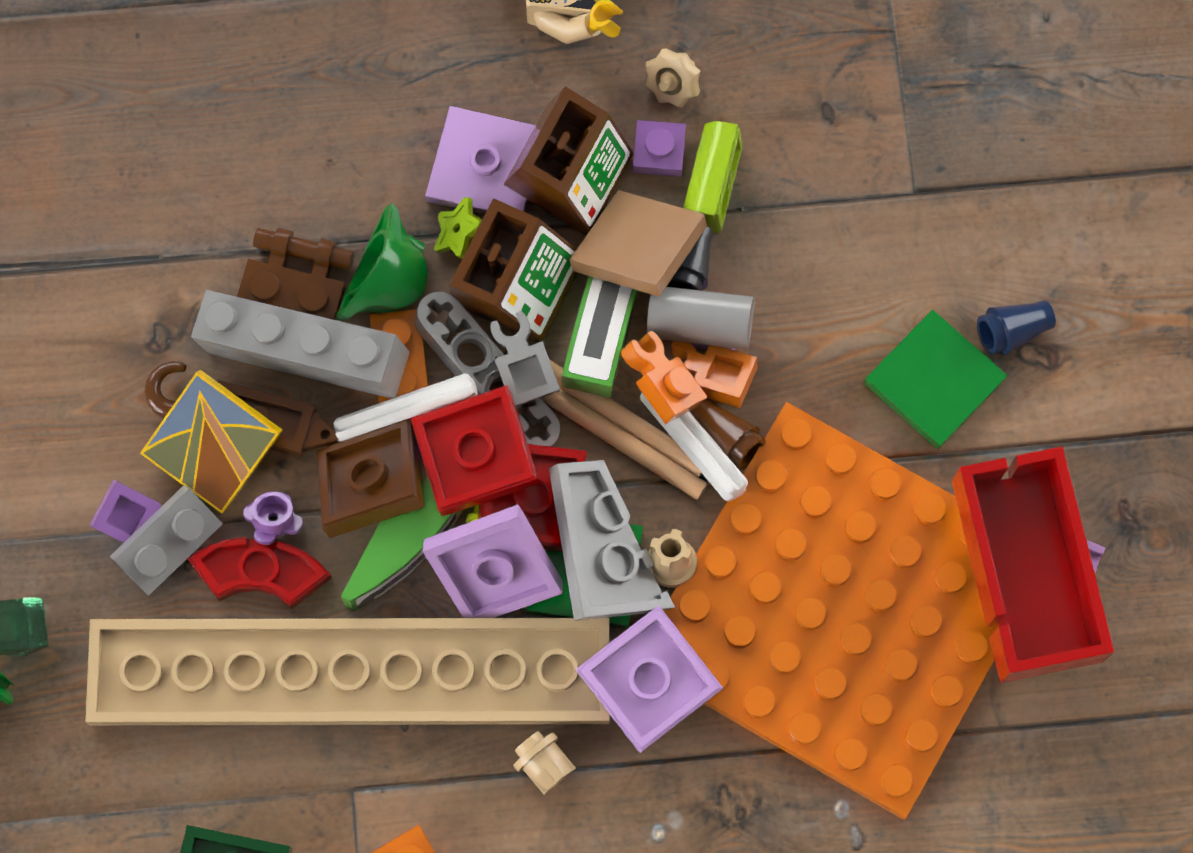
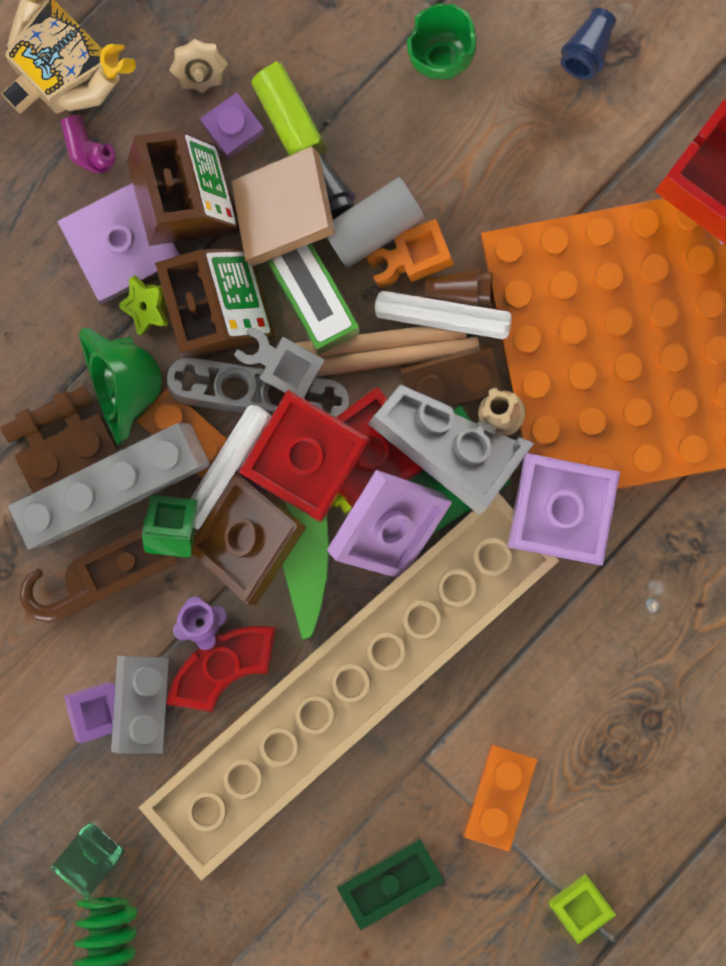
camera: 40 degrees left, 10 degrees up
tile [139,370,283,514] -> none
tan hose [513,731,576,795] -> none
orange plate [621,330,707,424] -> none
green tile [864,309,1008,450] -> none
none -> magenta arm [61,115,116,173]
none -> green slope [142,495,198,558]
none -> reddish brown plate [399,344,503,406]
none -> green hair [407,4,477,80]

